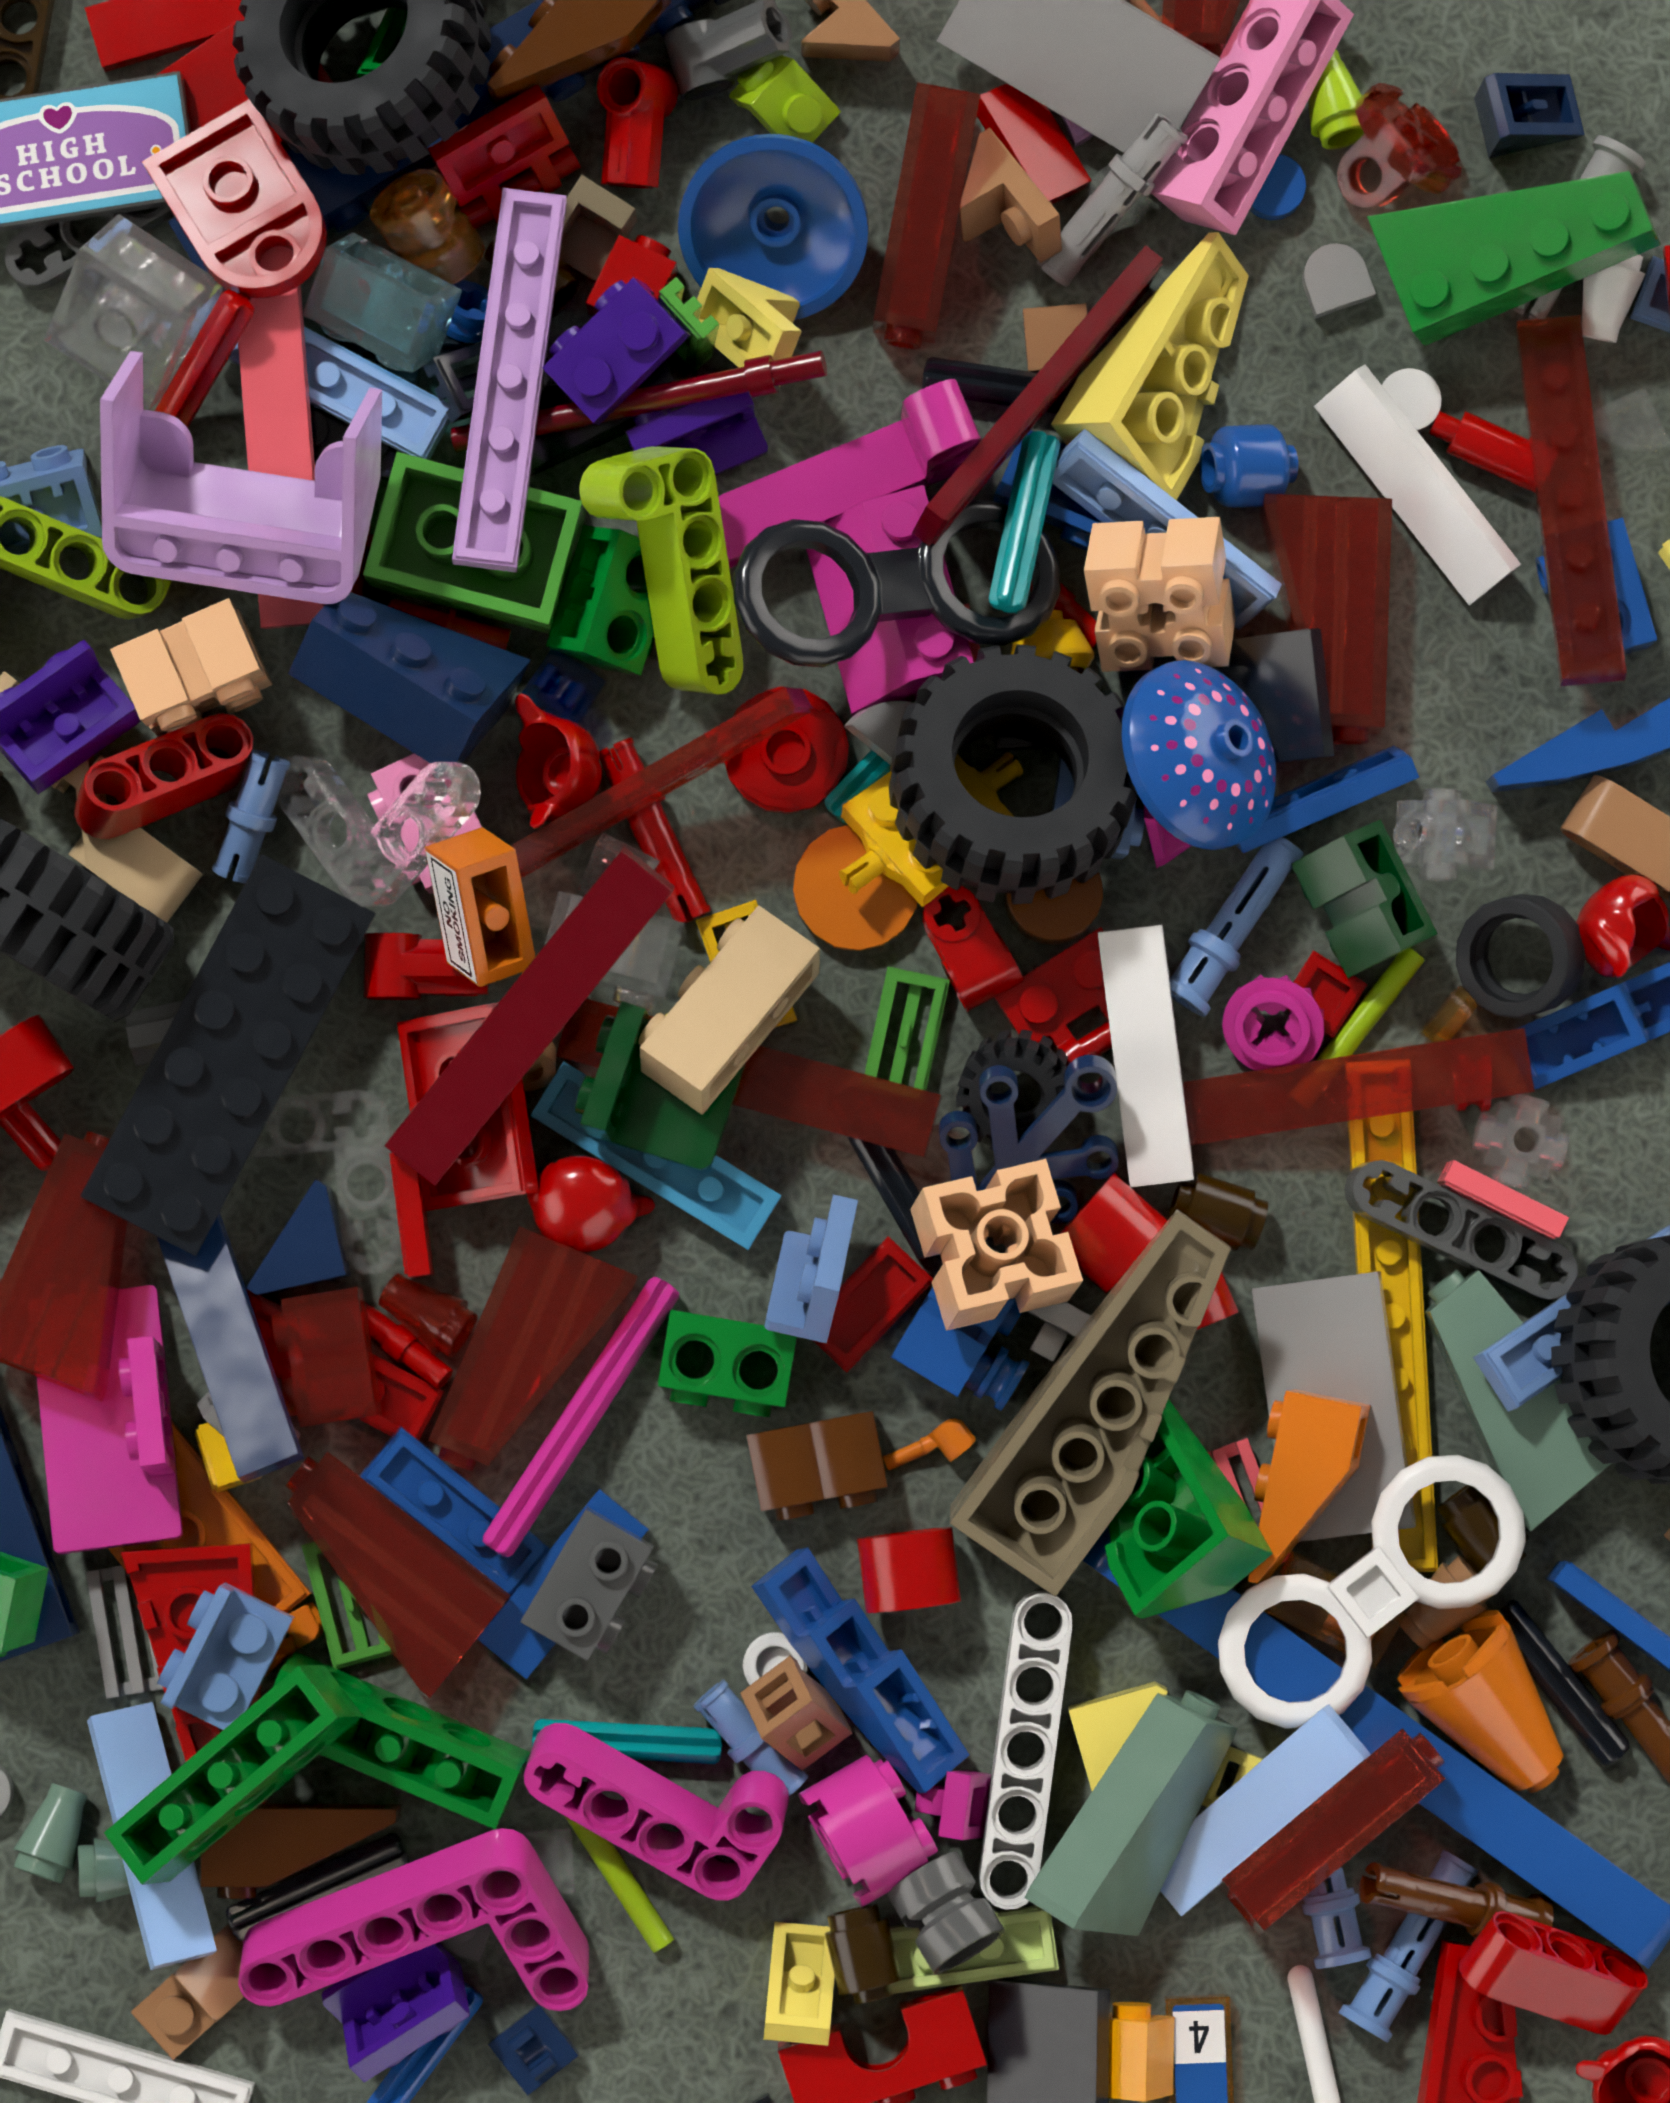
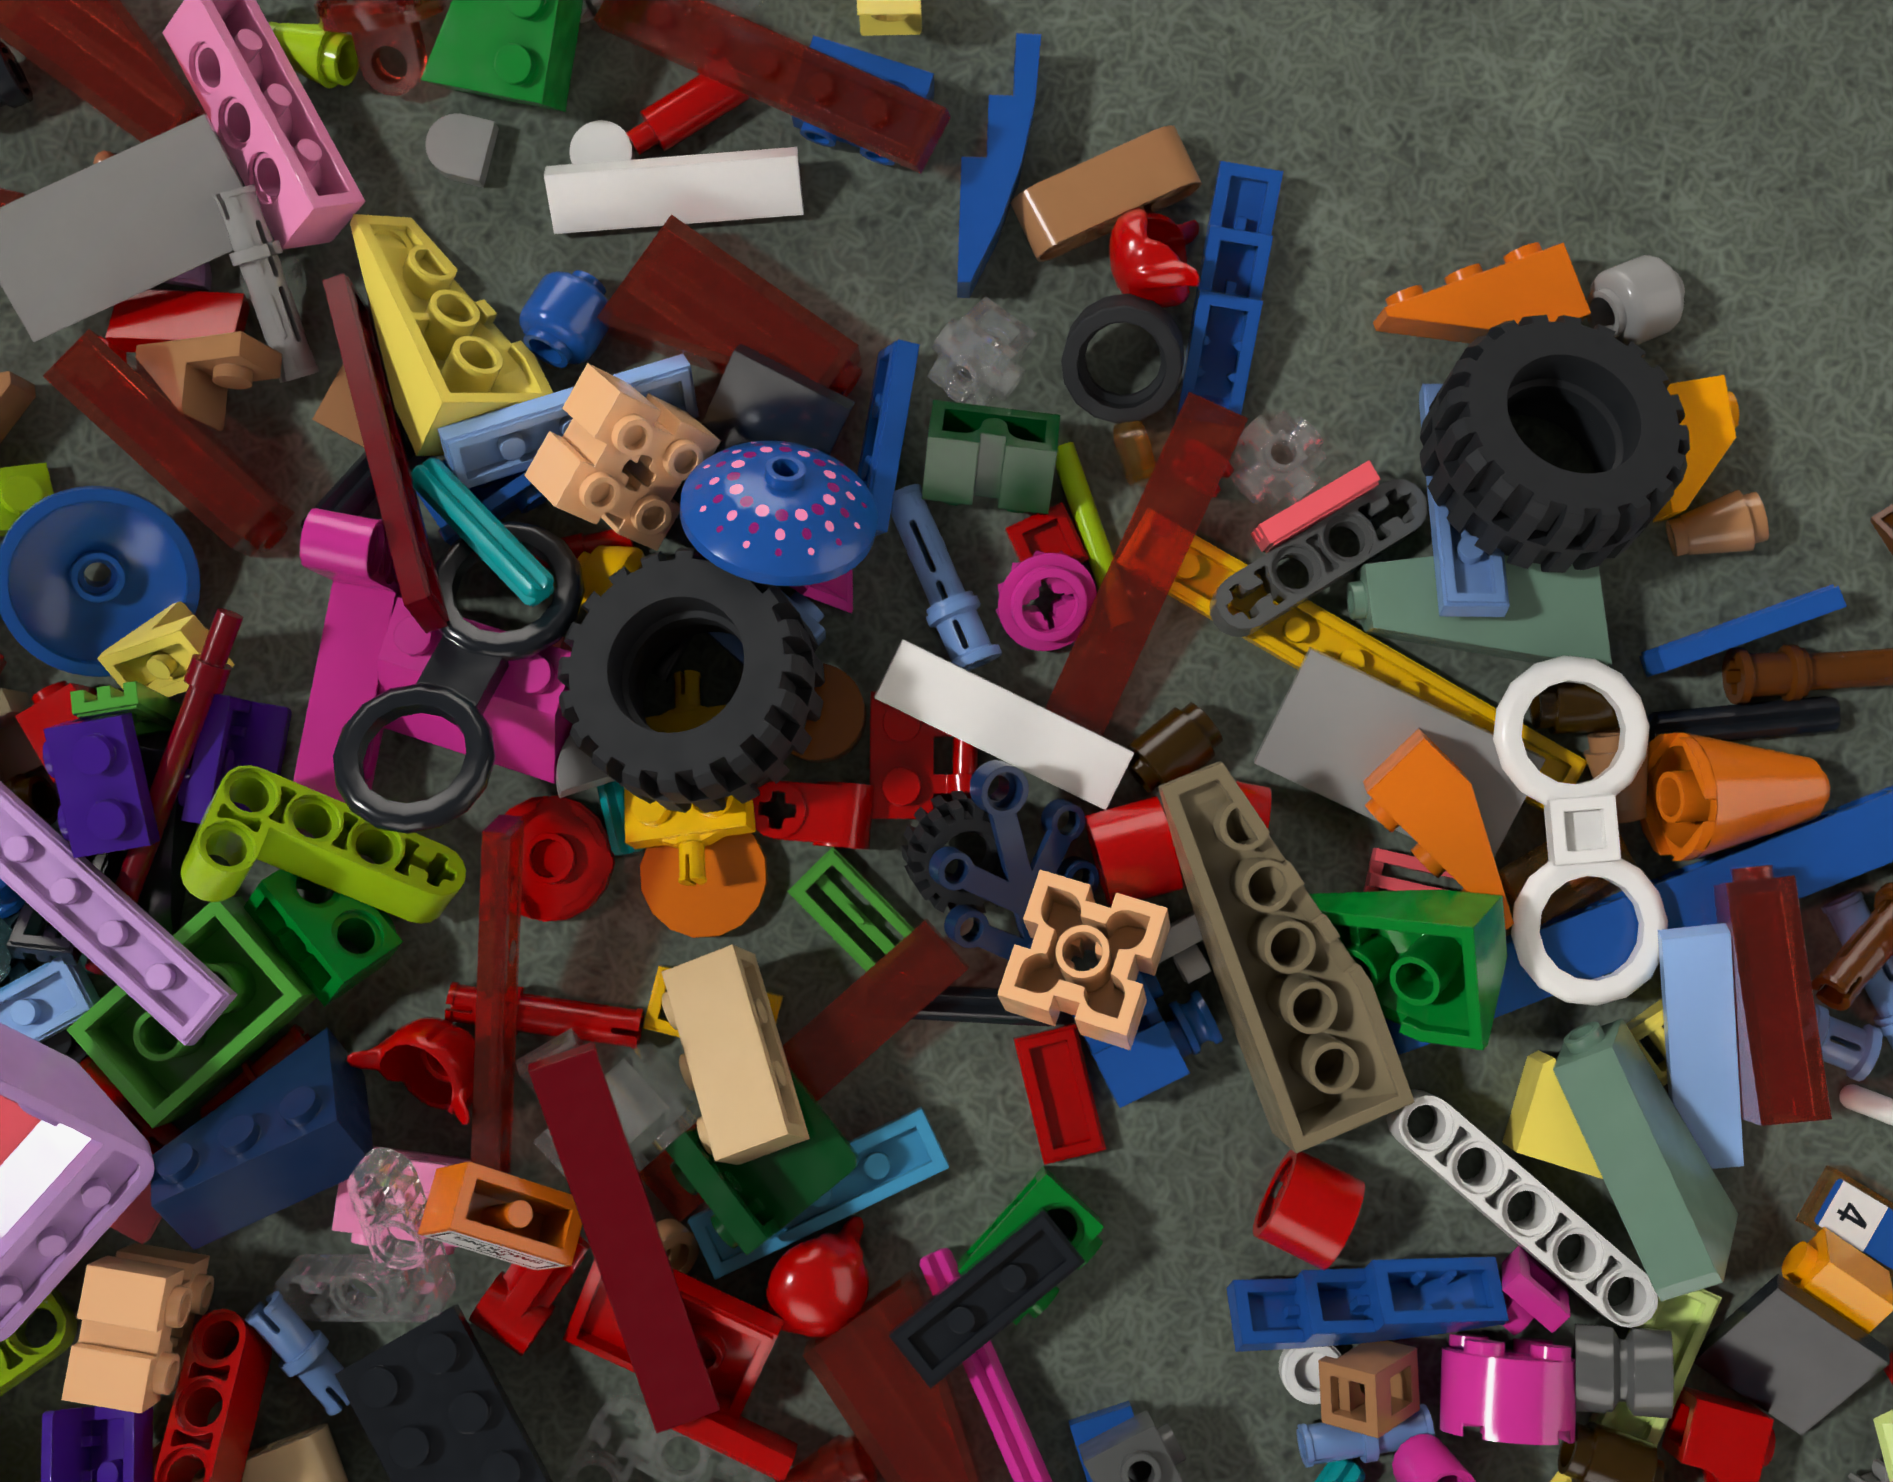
camera: 55 degrees left, 0 degrees up
clear blue tile [522,649,607,725] -> none
reddish brown brick [746,1410,888,1521] -> none
medium blue bracket [764,1194,858,1343] -> none
orange hand [883,1418,976,1471] -> none
blue tile [1250,154,1306,220] -> none
none -> black tile [889,1207,1085,1389]

